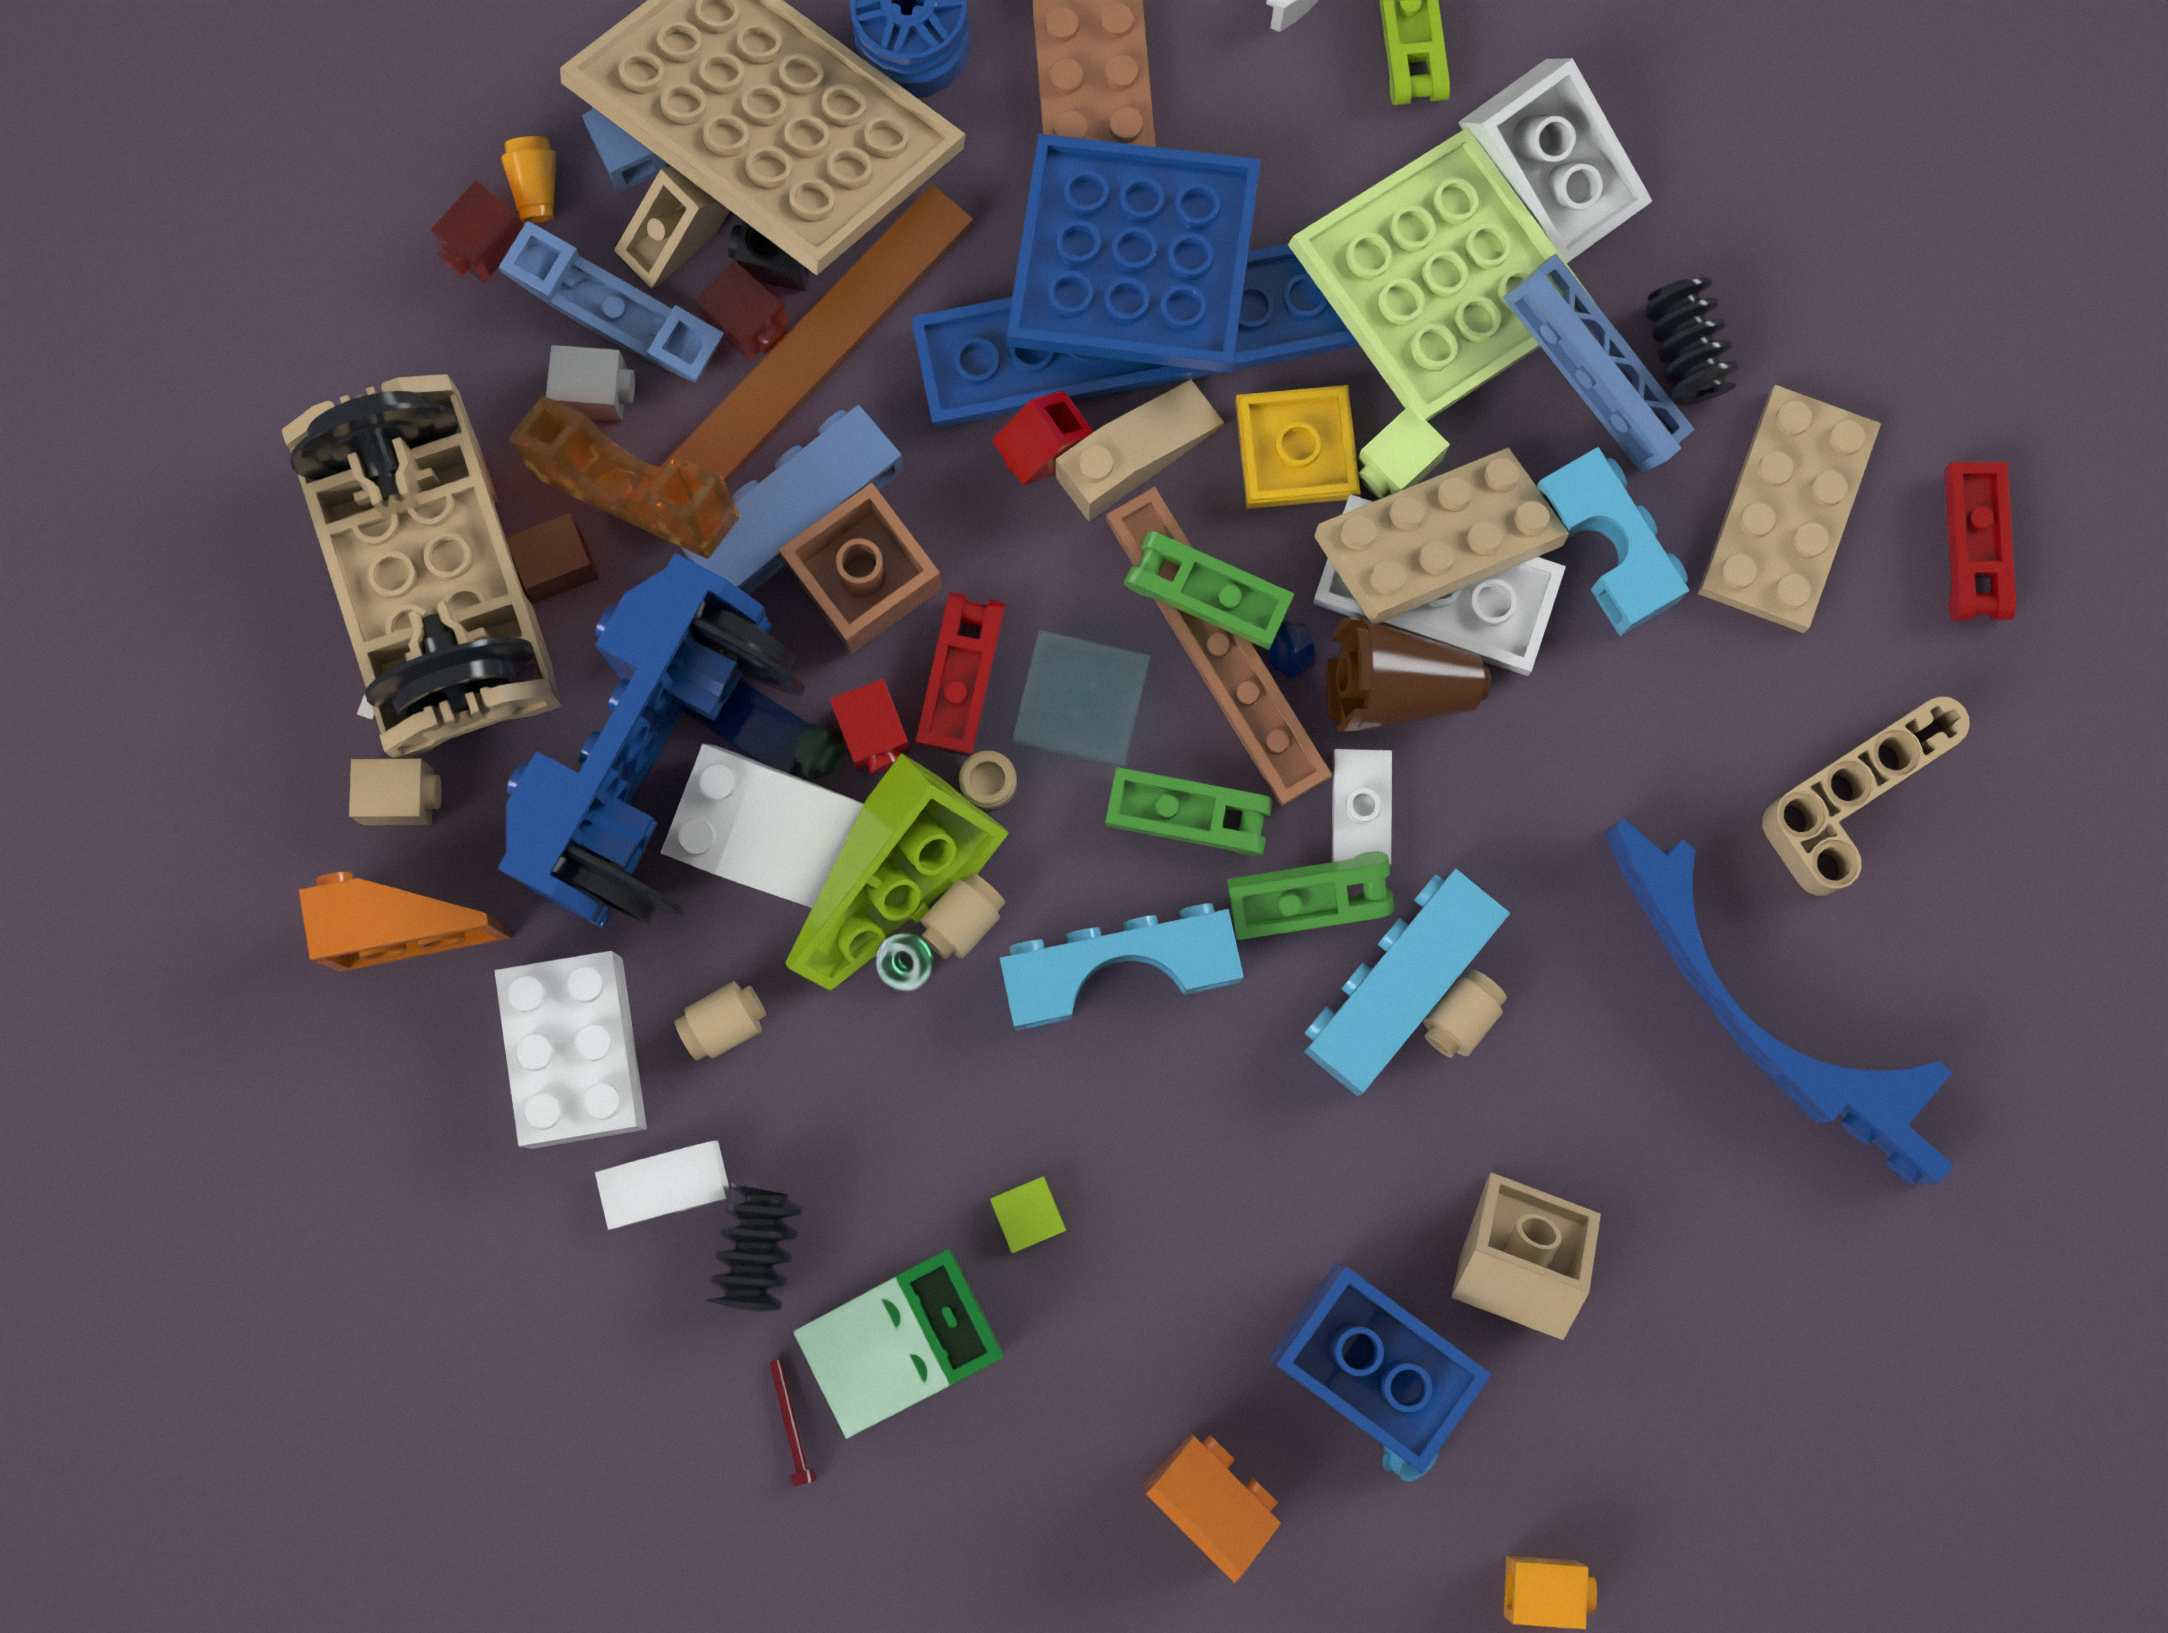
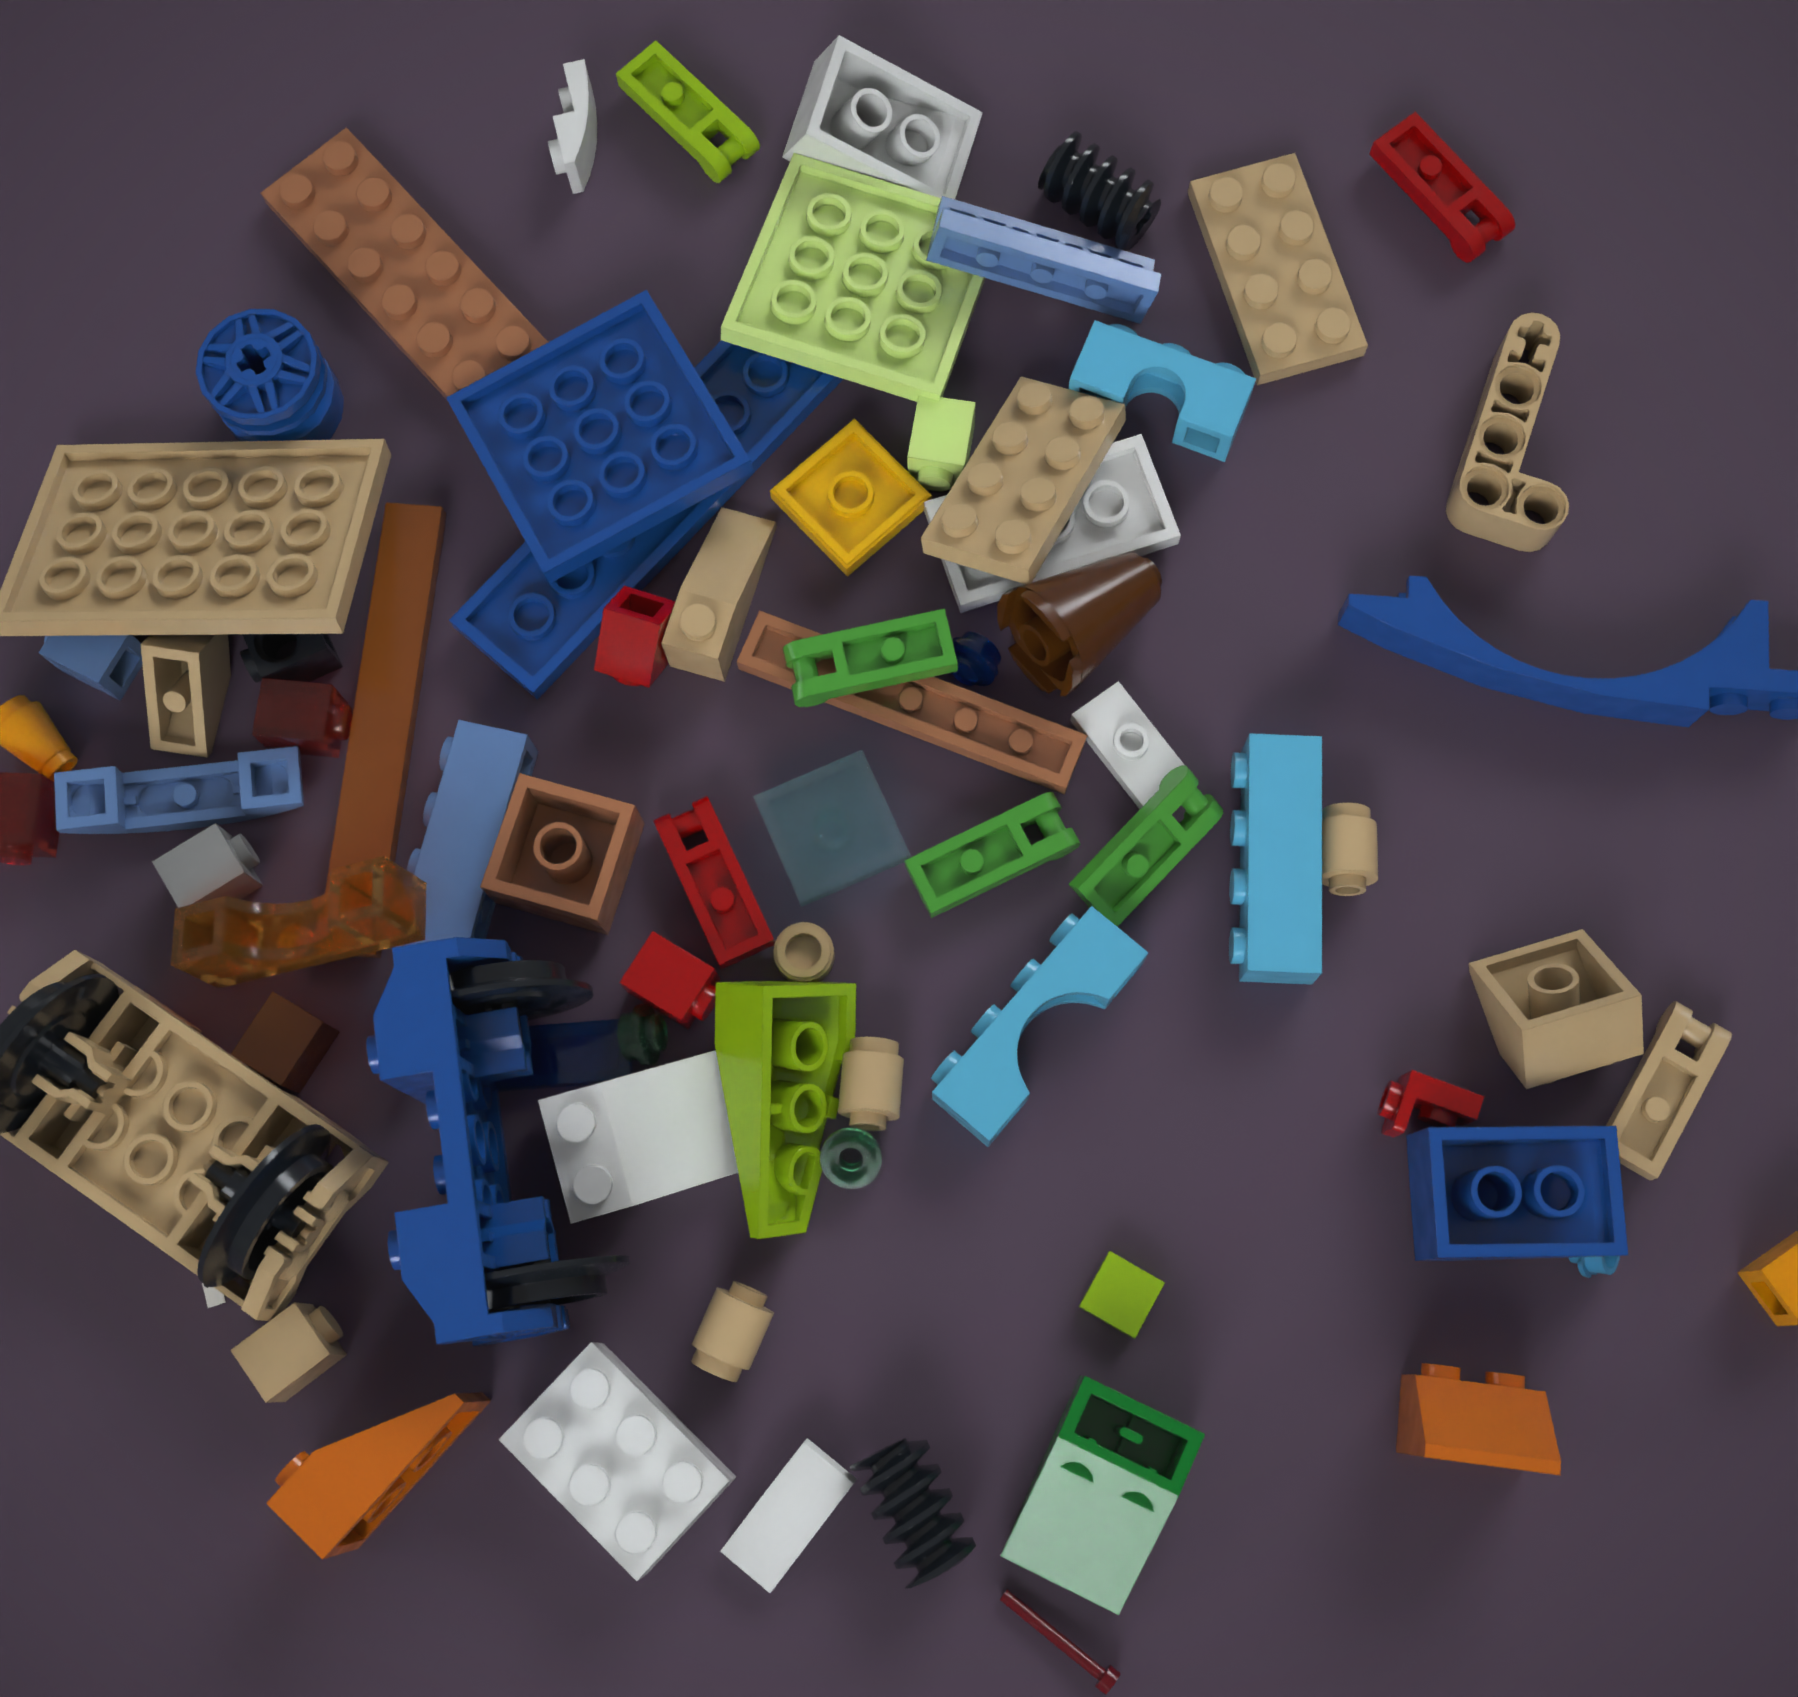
camera: 30 degrees left, 5 degrees down
none -> red bracket [1377,1070,1485,1138]
none -> tan plate [1606,1001,1732,1181]

